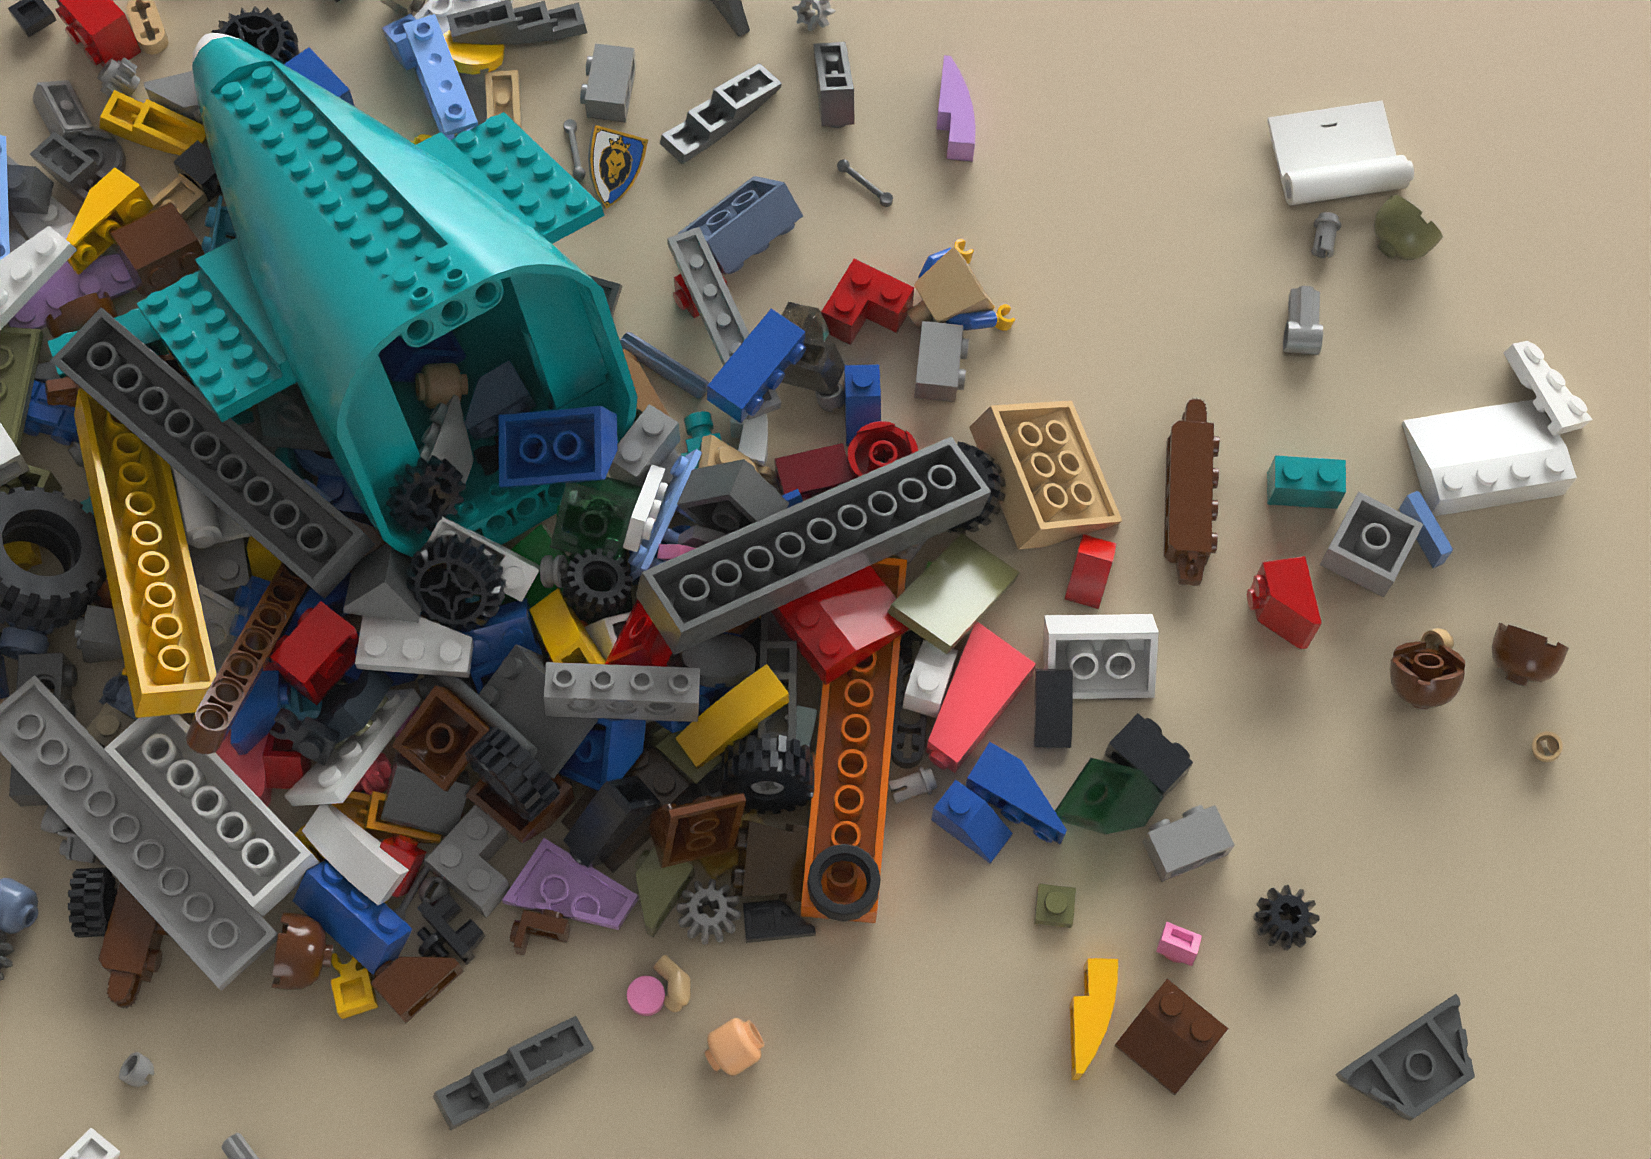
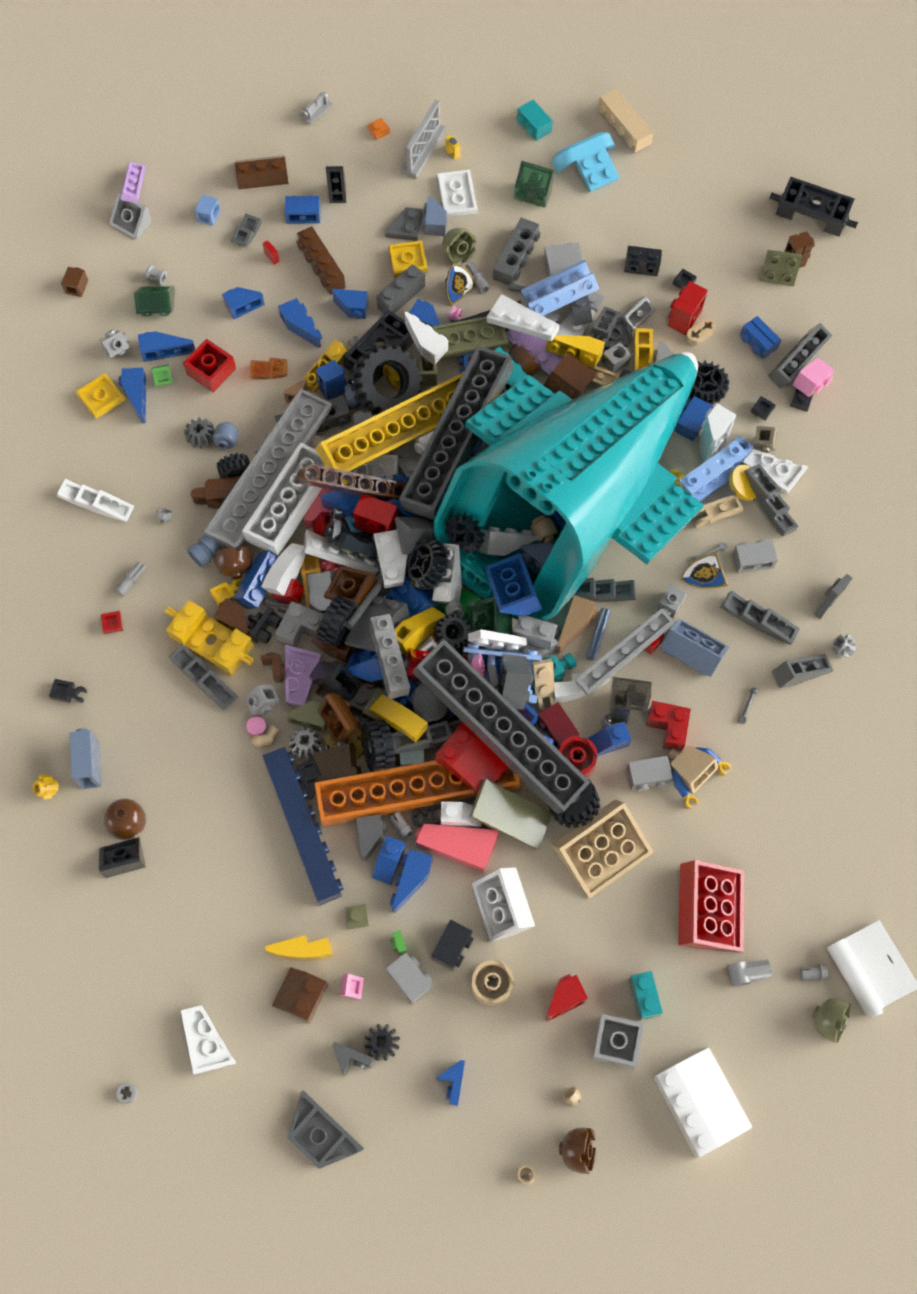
camera: 75 degrees right, 0 degrees up
light grey gear [97,57,140,97] -> none
light nougat head [705,1018,765,1076] -> none
blue brick [707,308,806,423] -> none
black tyre [807,844,881,922] -> none
lavender slope [936,55,976,162] -> none
black slope [1034,669,1073,748] -> none
clear green slope [1055,758,1164,834] -> none
red slope [1064,534,1117,609] -> none
reddish brown hinge [1164,398,1220,586] -> none
reddish brown cylinder [1390,641,1465,709] -> none
medium blue tile [1399,491,1453,568] -> none
white wing [1503,341,1593,436] -> none
none -> yellow brick [165,600,254,676]
none -> sand blue wheel [186,534,222,568]
none -> light grey brick [245,685,280,716]
none -> dark blue brick [262,747,344,906]
none -> dark grey slope [332,1042,374,1076]
none -> dark grey slope [356,814,387,861]
none -> bright green plate [390,930,407,956]
none -> blue slope [436,1060,465,1106]
none -> tan brick [471,960,514,1006]
none -> light grey brick [602,342,631,373]
none -> light grey brick [657,585,687,619]
none -> red slope [678,860,744,952]
none -> white slope [699,403,736,463]

